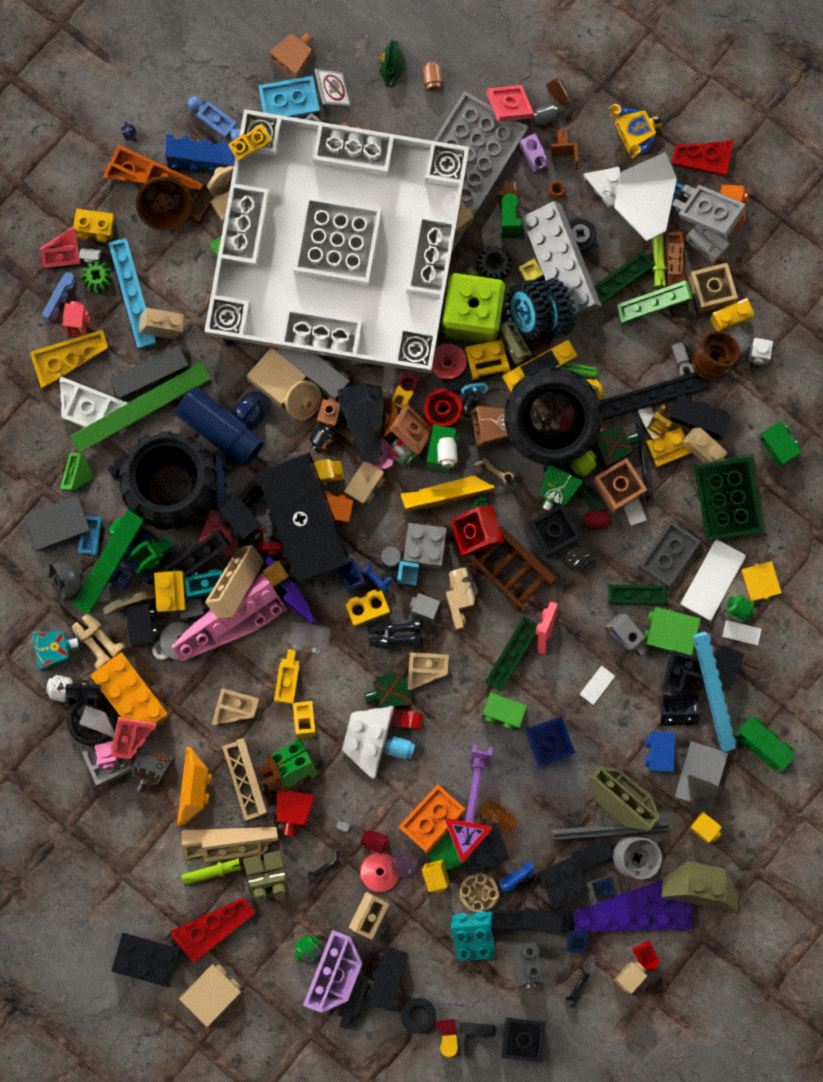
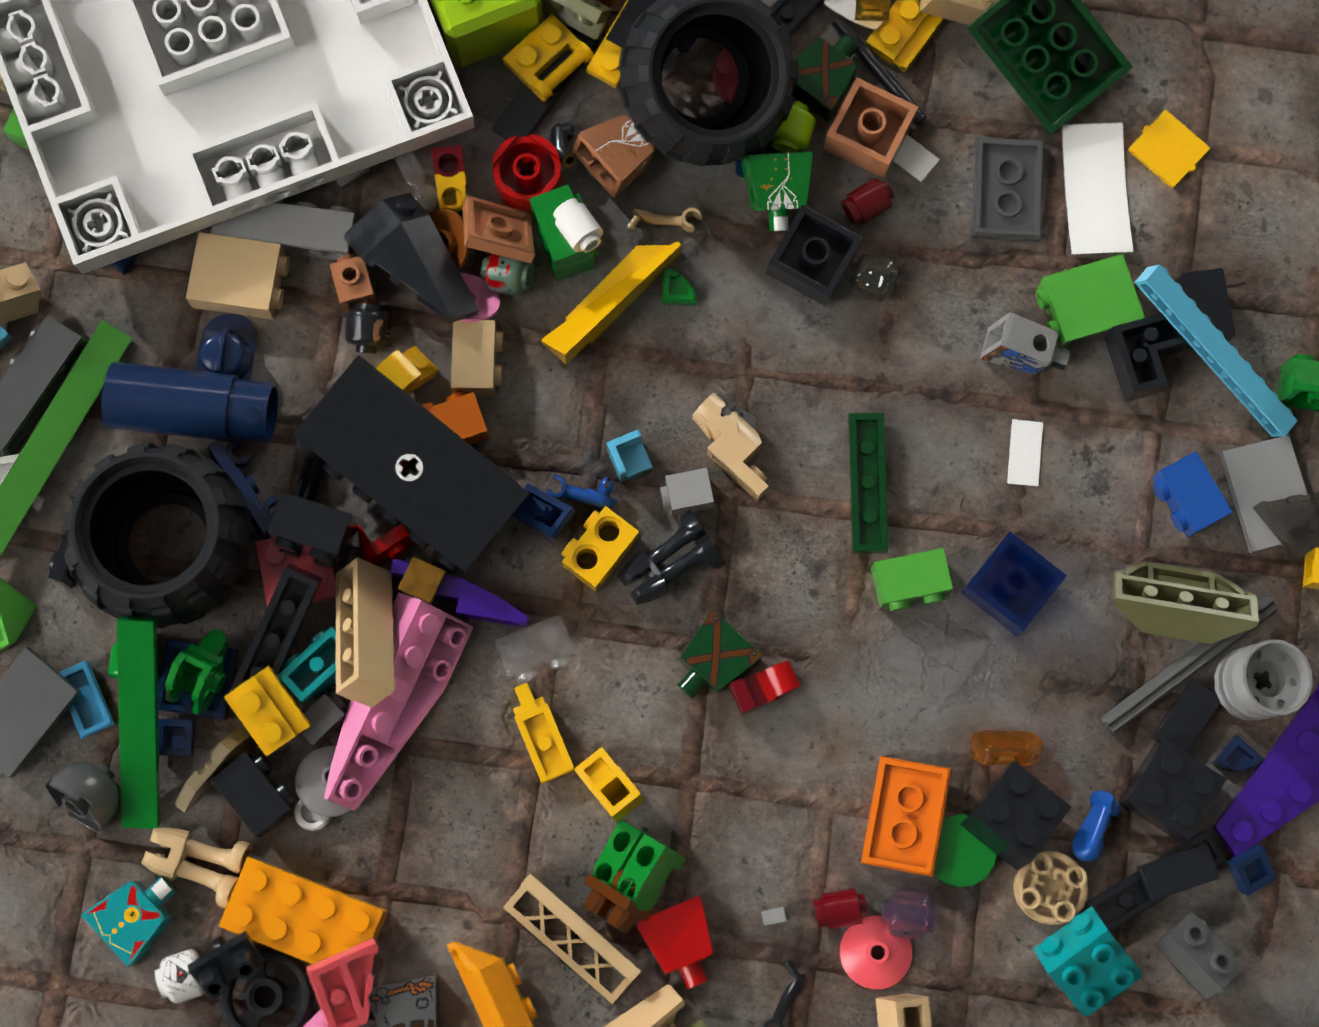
camera: 30 degrees left, 0 degrees up
light grey slope [79,706,115,738] -> none
tan wing [212,688,260,725] -> none
tan piece [283,380,322,420] -> none
white wing [342,706,394,779] -> none
light grey tile [381,547,401,567] -> none
medium azure brick [385,736,415,760] -> none
light grey brick [403,523,447,569] -> none
tan wing [408,652,449,690] -> none
yellow brick [422,860,450,893] -> none
coral dish [431,344,467,379] -> none
medium lavender piece [445,744,493,863] -> none
red brick [450,506,504,556] -> none
medium azure piece [461,383,488,396] -> none
reddish brown fence [468,525,556,613] -> none
coral wing [536,602,558,655] -> none
black piece [565,965,590,1007] -> none
clear green piece [575,481,606,512] -> none
dark green tile [608,584,666,605] -> none
black bracket [659,694,700,727] -> none
white sticker [722,620,761,645] -> none
green head [726,594,756,622] -> none

